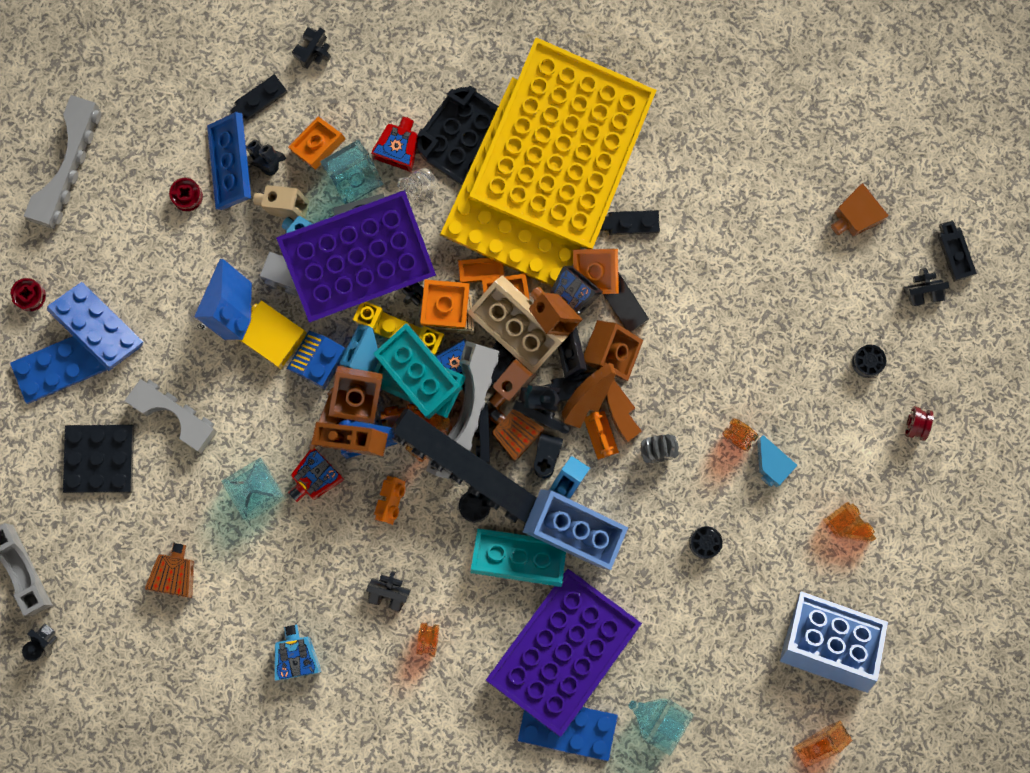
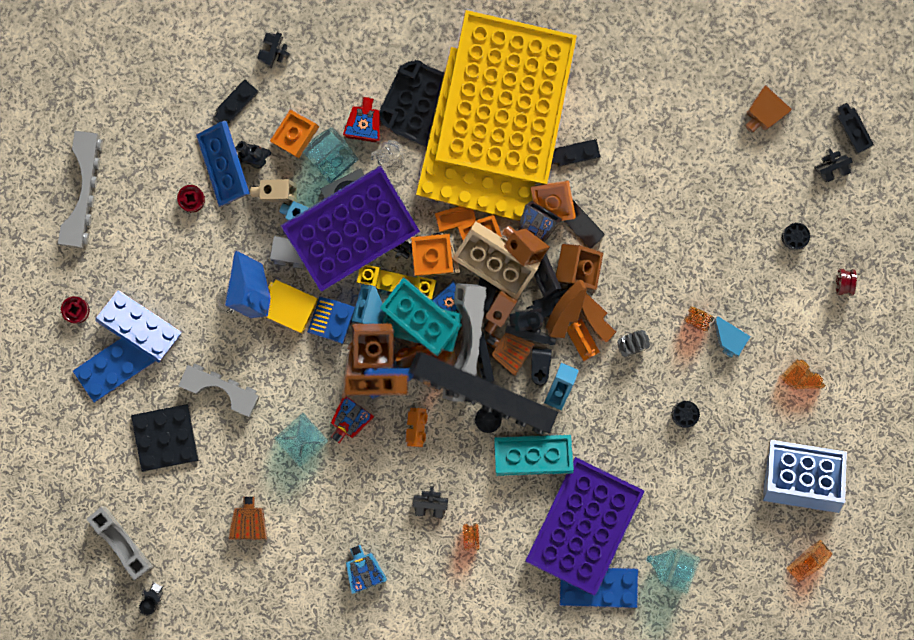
camera: 15 degrees left, 5 degrees up
medium blue brick [523,490,628,570] -> none

